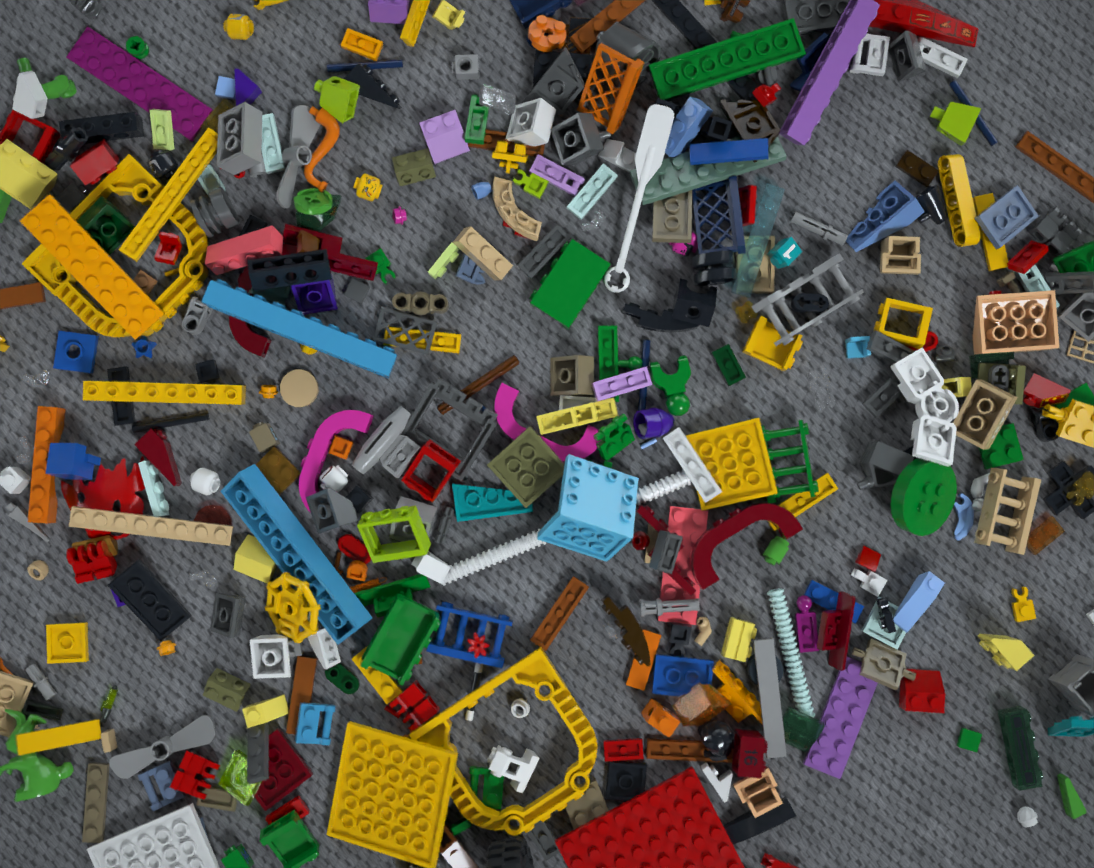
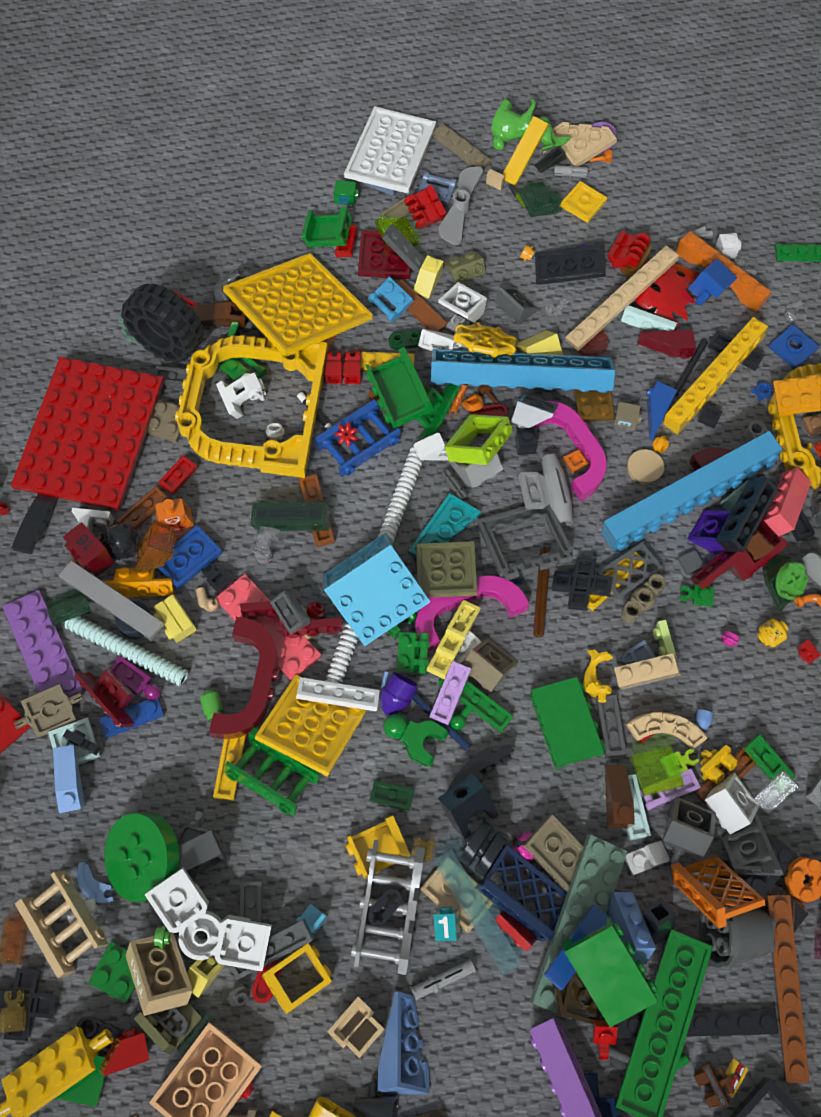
camera: 130 degrees right, 20 degrees down
tan piece [27,560,49,580] -> none
white head [190,468,220,495] -> none
white head [319,465,348,493] -> none
olive bracket [392,148,436,186] -> none
red window [401,439,461,502] -> none
lavender slope [420,110,470,164] -> none
dark brown slope [601,595,651,667] -> none
white piece [604,104,674,293] -> none
black tile [605,761,647,802] -> none
orange tile [626,629,661,691] -> none
light grey pin [640,598,699,617] -> none
light nougat plate [733,766,783,818] -> none
white plate [851,568,887,597] -> none
red slope [855,546,881,572] -> none
white arm [970,473,990,498] -> none
none -> bright green plate [154,925,171,949]
none -> clear green brick [250,500,331,531]
none -> clear green slope [518,182,562,217]
none -> black plate [552,557,613,611]
none -> green panel [563,917,658,1027]
none -> yellow animal [583,649,613,703]
none -> reddish brown slope [605,765,635,829]
none -> clear neon green tile [631,746,684,797]
none -> blue slope [646,381,677,440]
none -> red plate [797,639,821,664]

